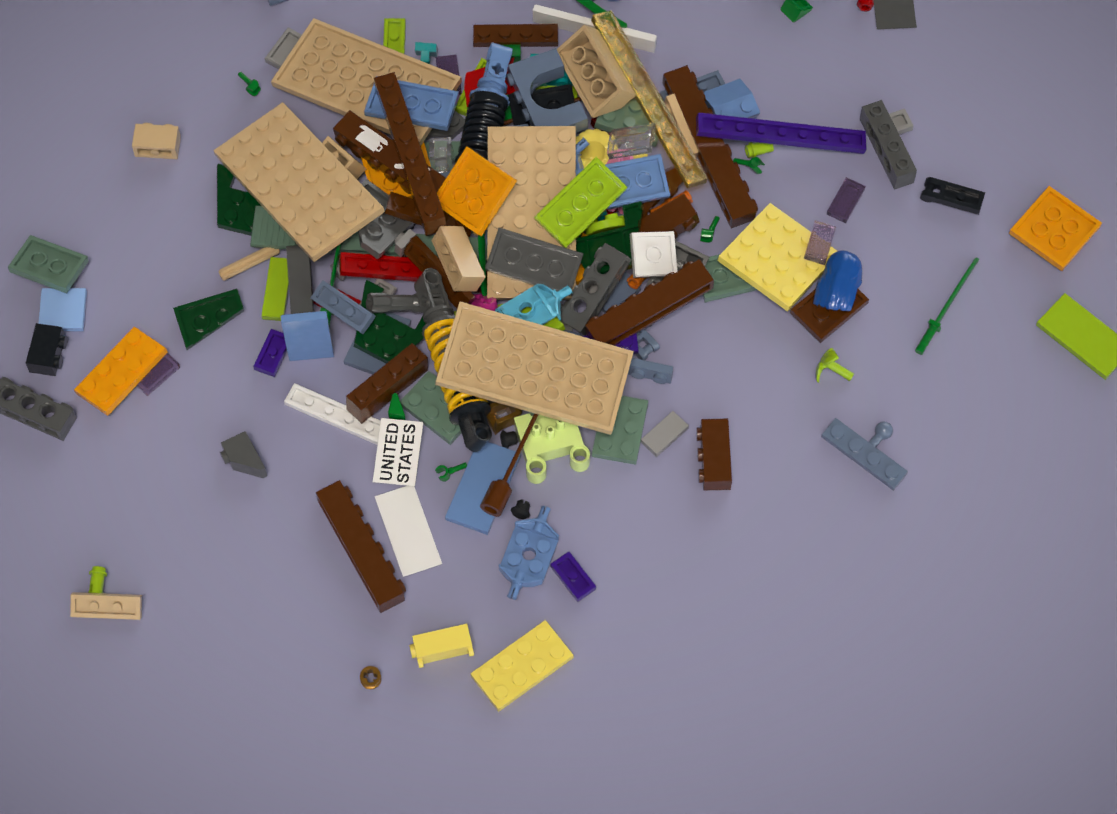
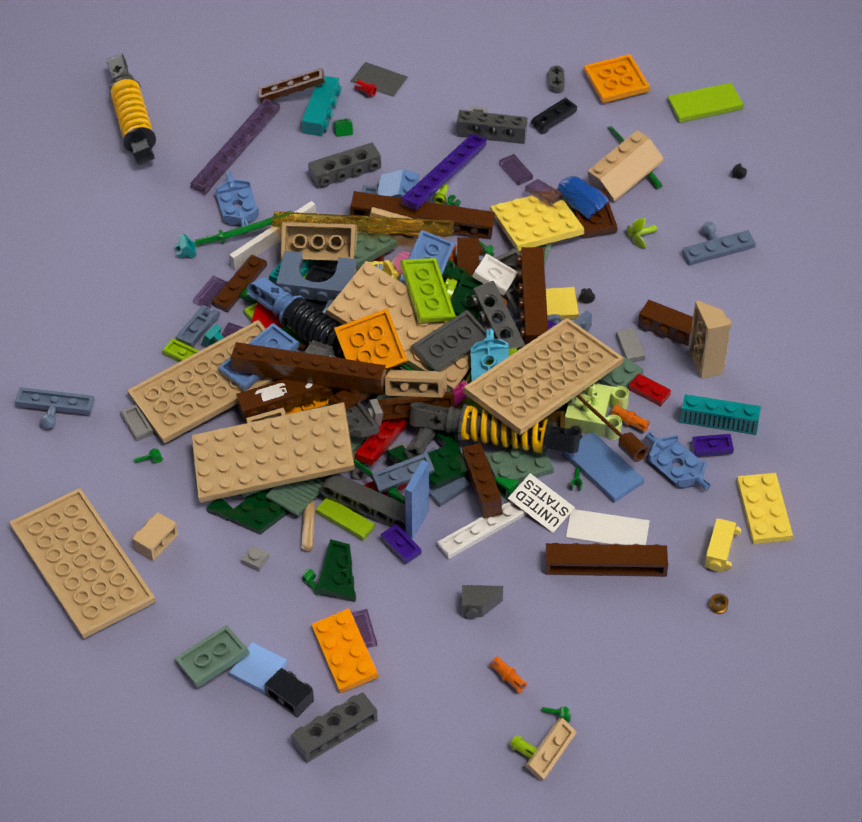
camera: 60 degrees left, 15 degrees down
clear slope [607,123,655,159] -> none
none -> tan plate [9,488,156,639]
none -> sand blue plate [176,305,220,347]
none -> clear purple tile [193,275,228,309]
none -> light grey plate [241,545,269,572]
none -> green hand [302,568,321,596]
none -> dark grey brick [308,142,381,188]
none -> orange pin [490,656,527,693]
none -> green hand [542,706,571,723]
none -> light yellow tile [546,287,579,320]
none -> dark grey beam [548,66,565,94]
none -> black piece [579,288,595,303]
none -> tan slope [588,130,664,202]
none -> orange pin [611,404,650,432]
none -> red plate [629,373,671,407]
none -> teal brick [680,394,761,435]
none -> tan slope [689,301,732,379]
none -> black piece [732,163,747,179]

